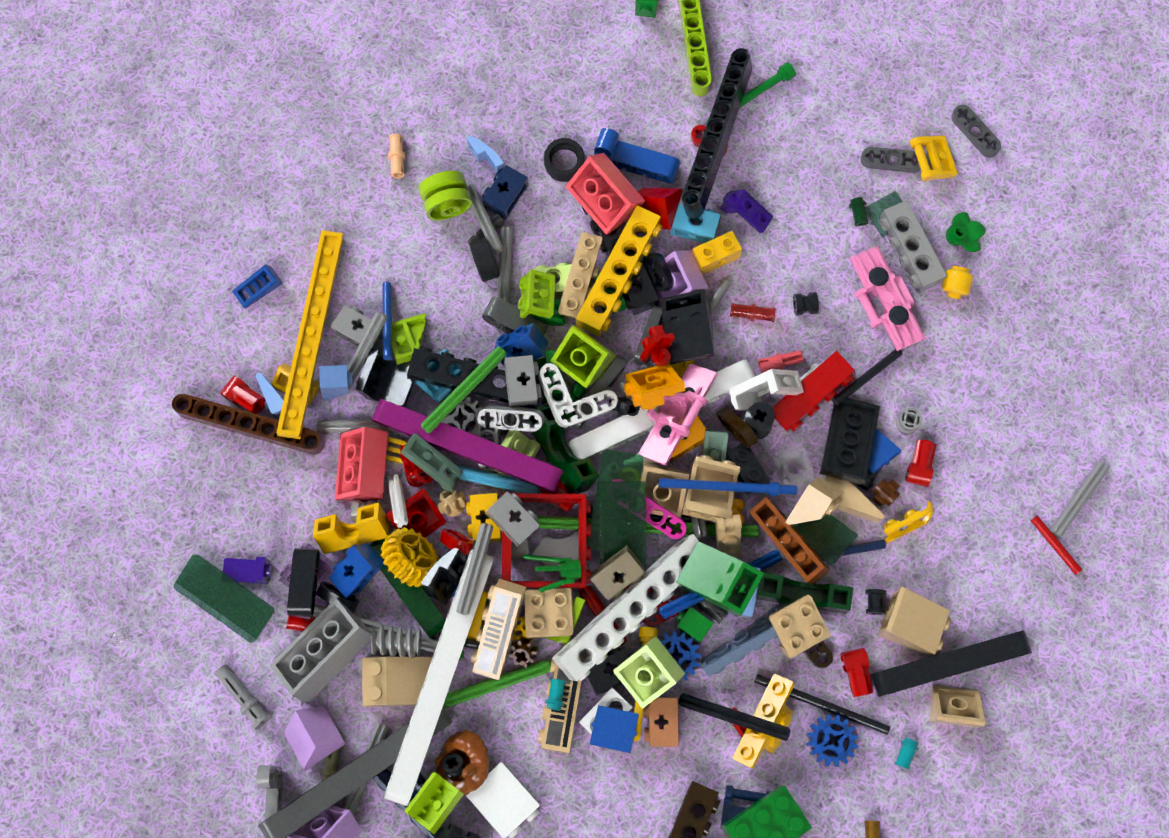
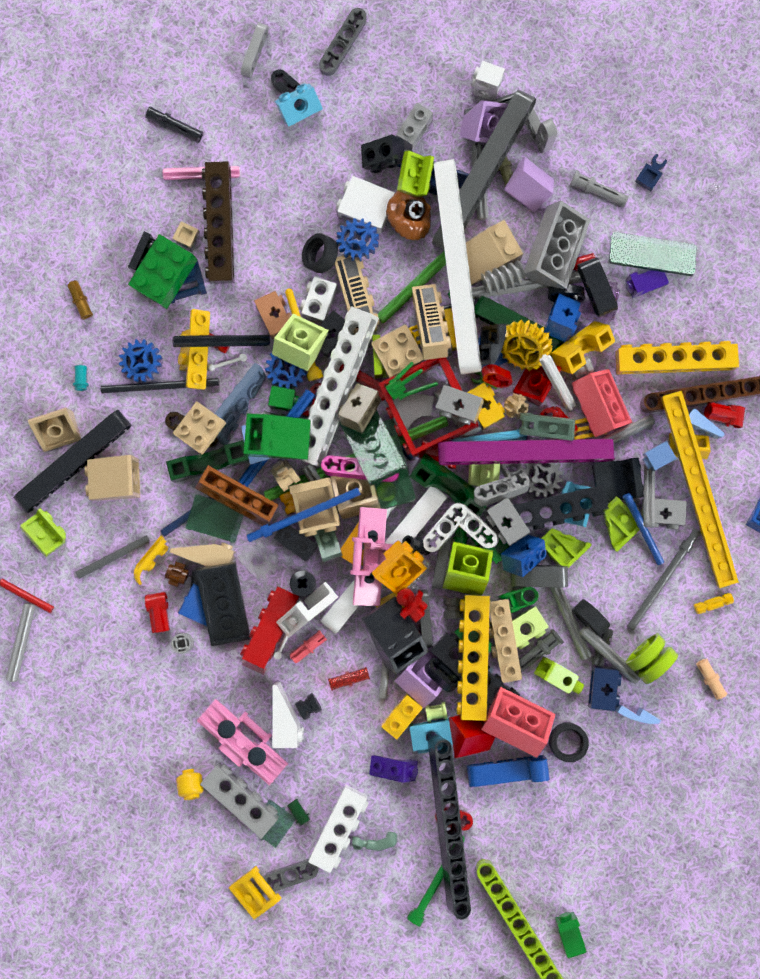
camera: 155 degrees right, 10 degrees up
bright green axle [421,346,507,433] -> none
light grey axle [456,523,493,615] -> none
reddish brown gear [508,636,539,668] -> none
lime bracket [518,269,555,319] -> none
teal pin [545,679,566,711] -> none
blue piece [590,705,639,754] -> none
dark brown beam [716,406,758,449] -> none
slope [785,477,843,525] -> none
black bar [832,349,902,406] -> none
red piece [840,648,874,698] -> none
black bush [865,589,887,615] -> none
green plate [946,212,986,252] -> none
dark grey beam [951,105,1001,158] -> none
none -> lime bracket [20,508,66,557]
none -> dark grey bar [75,535,150,579]
none -> white hinge [207,354,247,371]
none -> white slope [272,682,304,748]
none -> black tyre [302,233,338,273]
none -> white brick [308,785,369,873]
none -> blue gear [336,218,379,262]
none -> sand green arm [352,832,397,851]
none -> yellowish green bush [425,701,448,722]
none -> dark grey wheel [443,598,463,619]
none -> dark grey pin [519,628,564,673]
none -> lime torso [534,656,584,694]
none -> lime wing [541,528,592,568]
none -> yellow brick [615,341,739,375]
none -> dark grey bar [627,528,701,631]
none -> dark blue plate [635,154,667,192]
none -> yellow axle [694,593,734,614]

